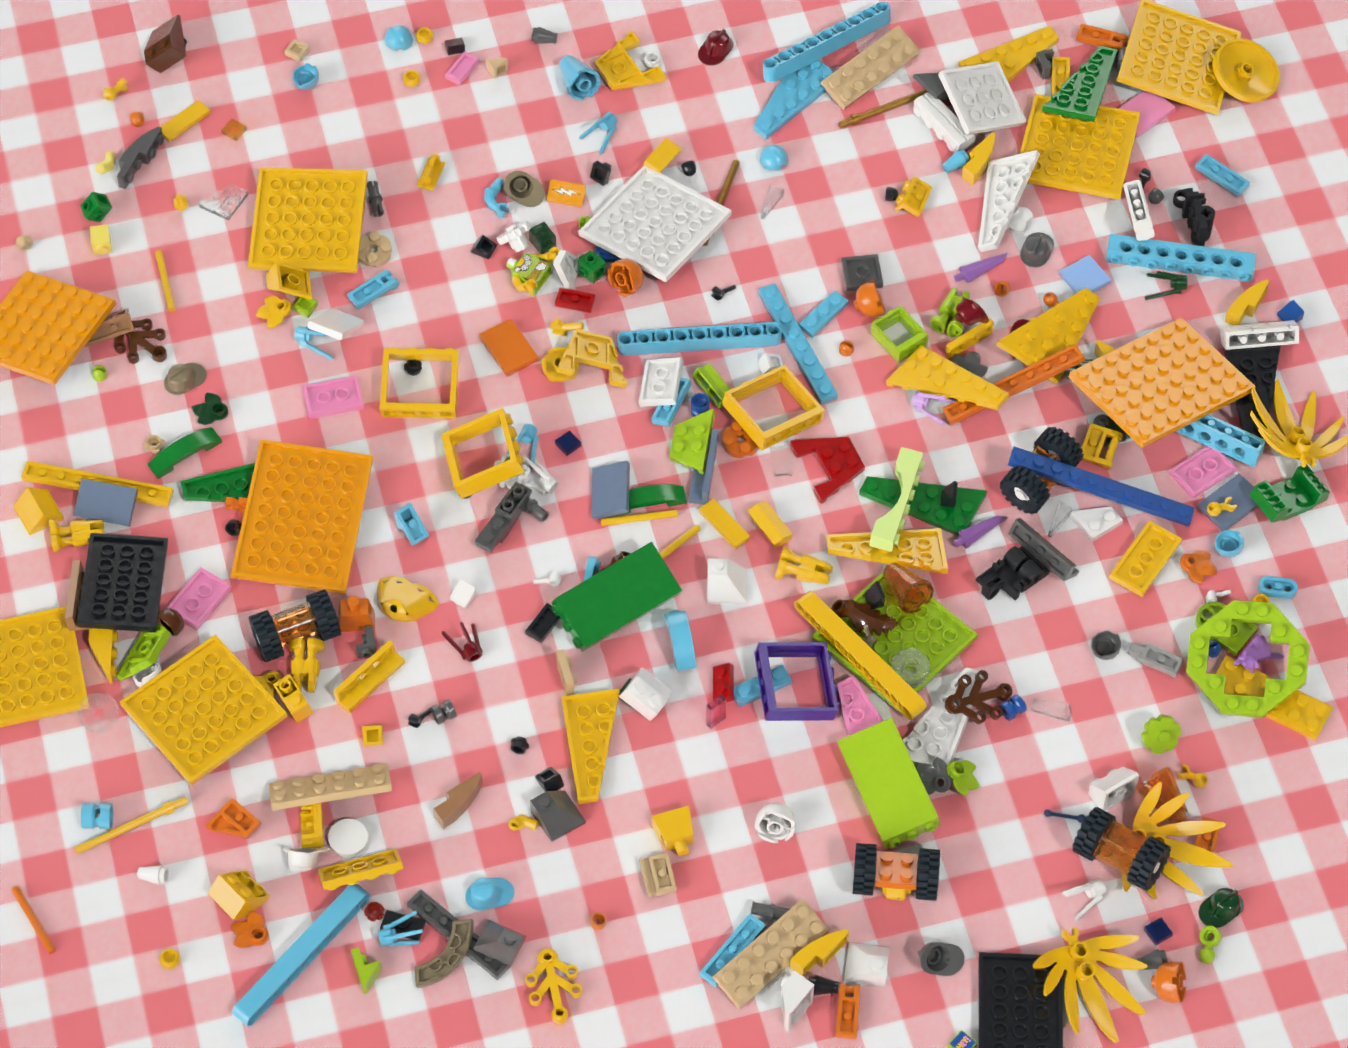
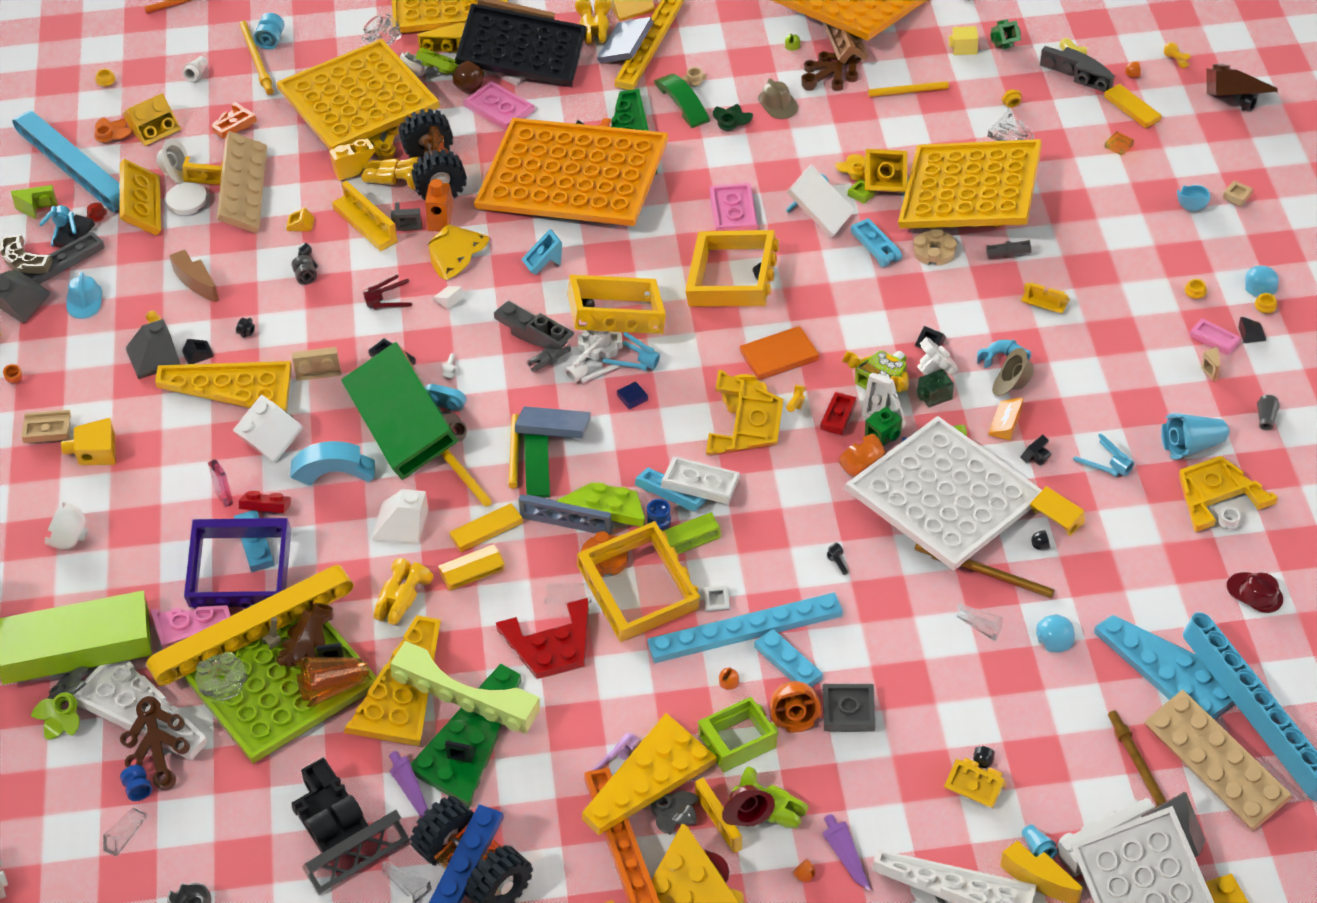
camera: 100 degrees right, 10 degrees down
medium azure beam [617,322,782,356] -> none

